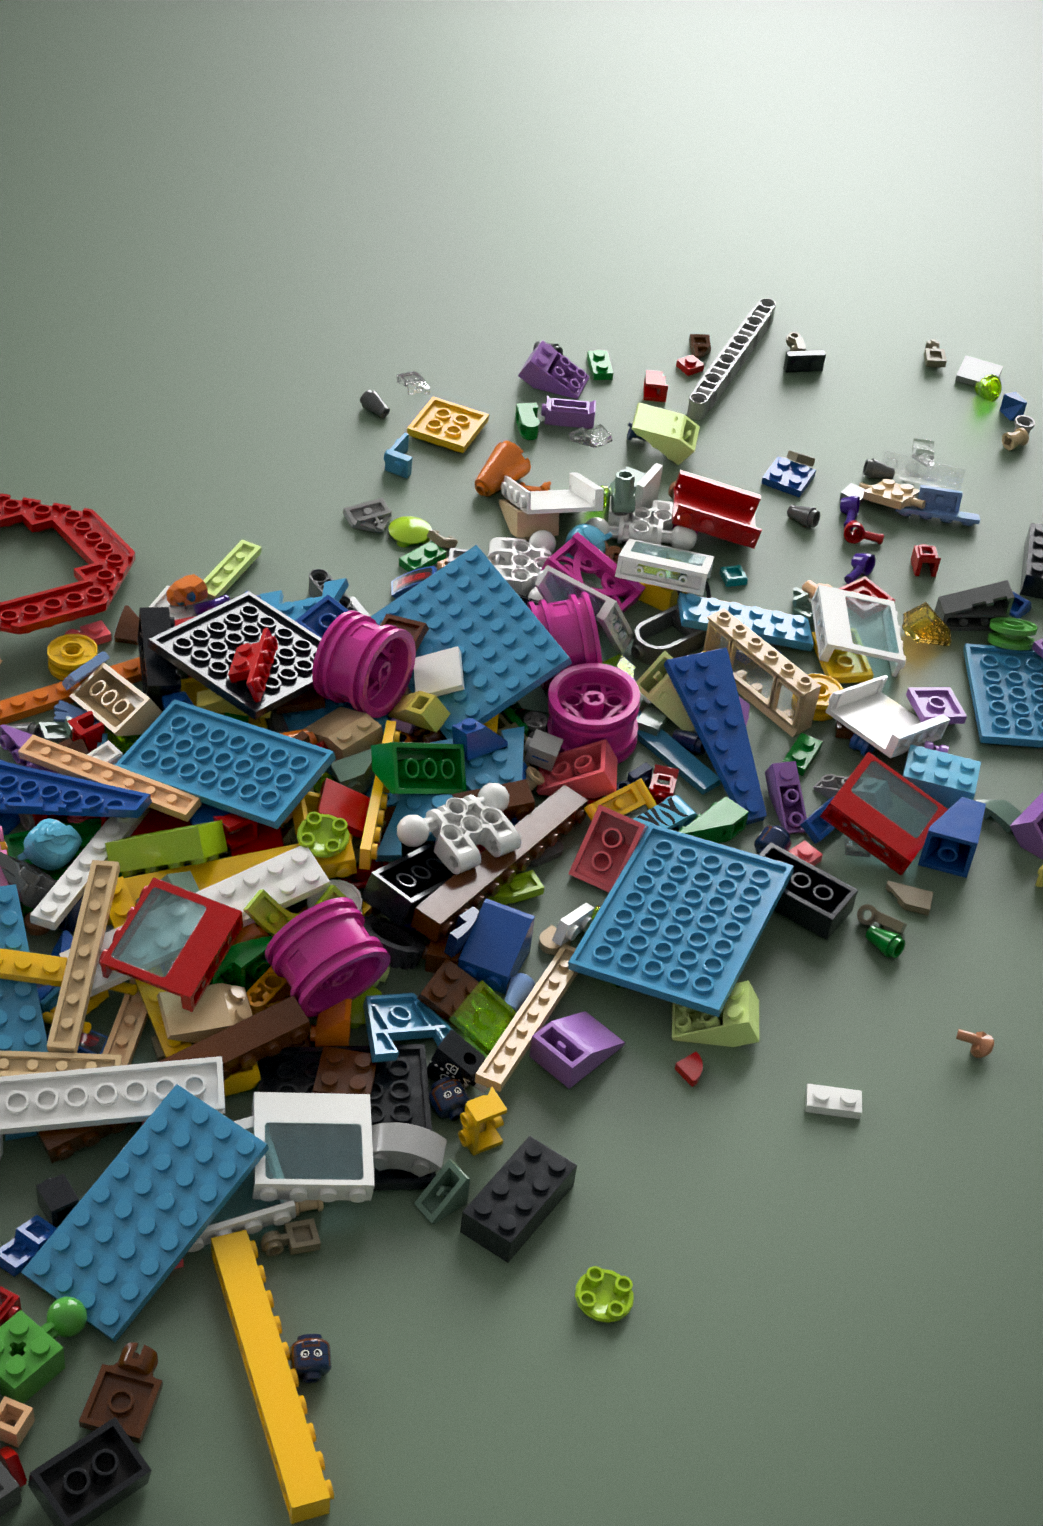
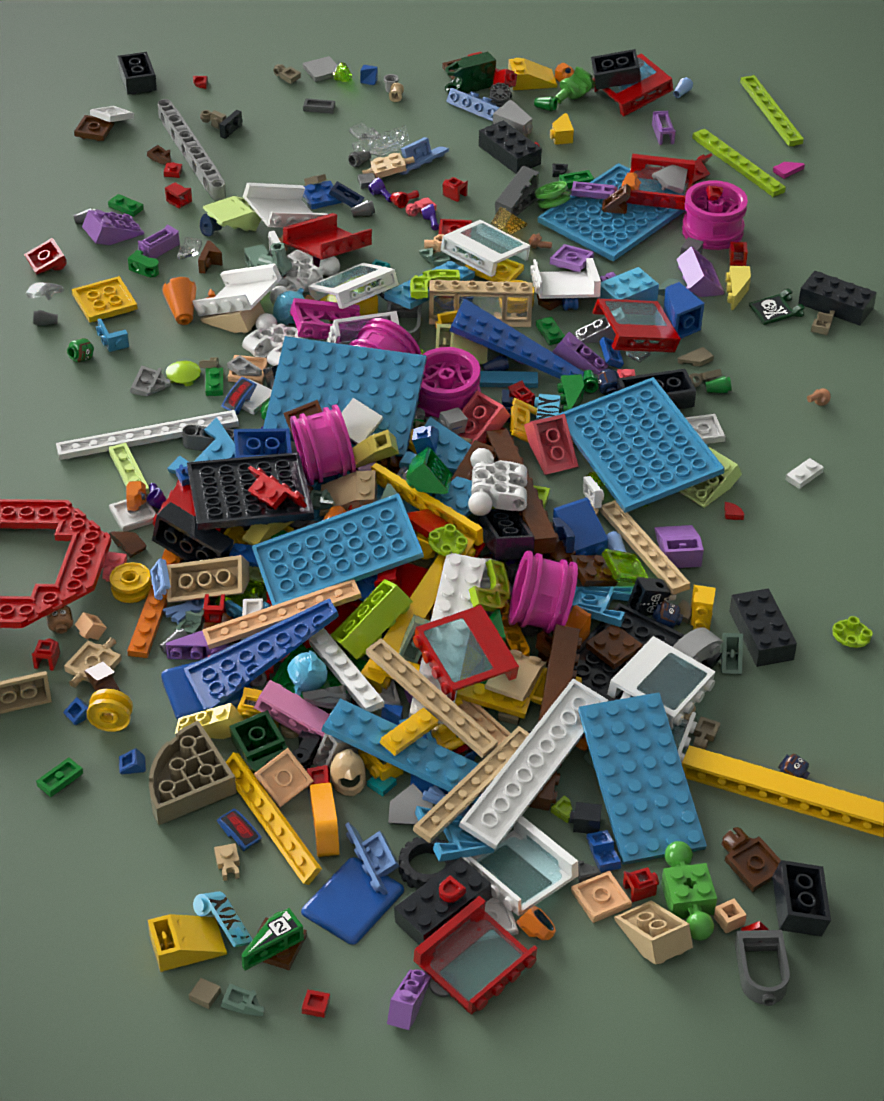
camera: 45 degrees left, 0 degrees up
none -> red slope [24,238,67,275]
none -> white plate [56,410,239,460]
none -> green head [67,338,94,363]
none -> reddish brown plate [74,115,114,141]
none -> white tile [90,106,134,122]
none -> black brick [117,52,157,95]
none -> red tile [193,76,208,89]
none -> reddish brown slope [198,240,223,274]
none -> white panel [243,183,328,228]
none -> dark grey tile [303,98,335,114]
none -> sand green slope [310,489,336,510]
none -> dark blue tile [329,181,365,207]
none -> coral plate [405,197,437,217]
none -> lime plate [410,269,460,299]
none -> nougat plate [528,233,552,249]
none -> lime tile [551,795,572,823]
none -> green cone [583,370,599,393]
none -> white tile [686,414,726,444]

